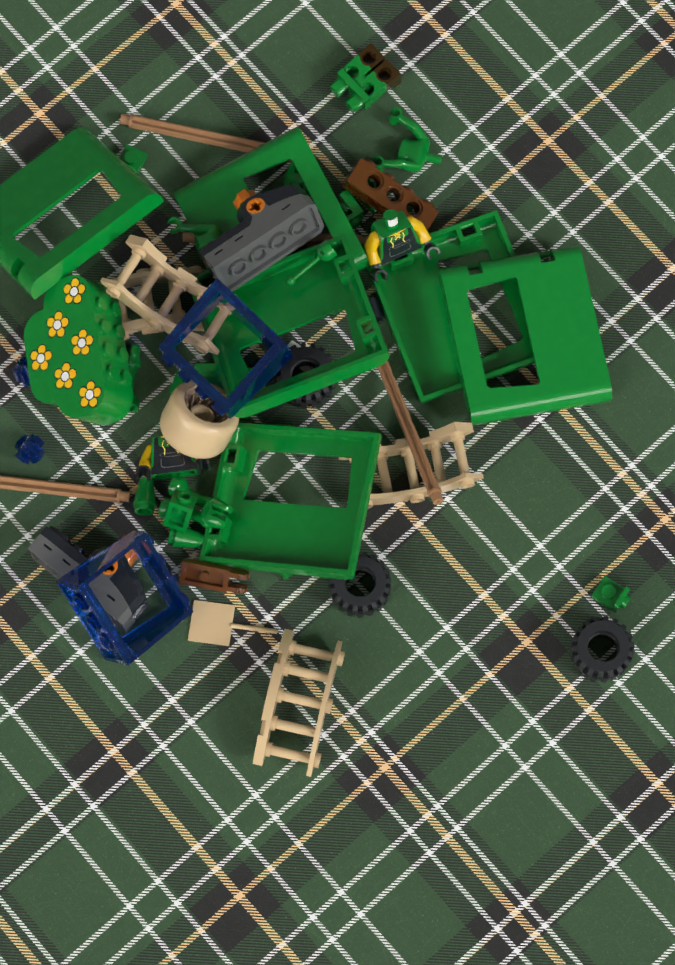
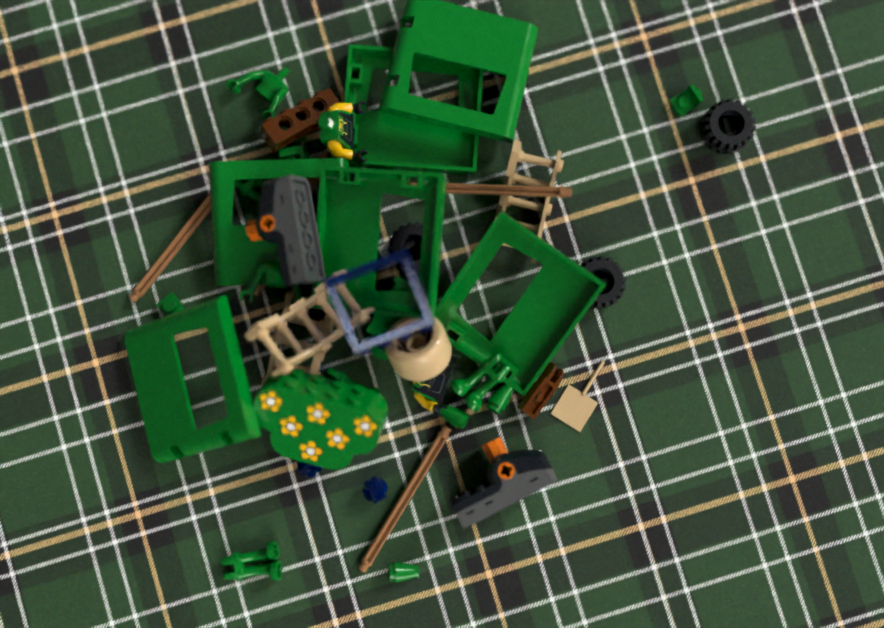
camera: 65 degrees left, 10 degrees up
clear blue windscreen [56,531,193,666] -> none
green bracket [163,490,198,533] -> none
tan fence [253,629,345,777] -> none
green hinge [286,240,338,286] -> none
green hips [330,43,401,113] -> none

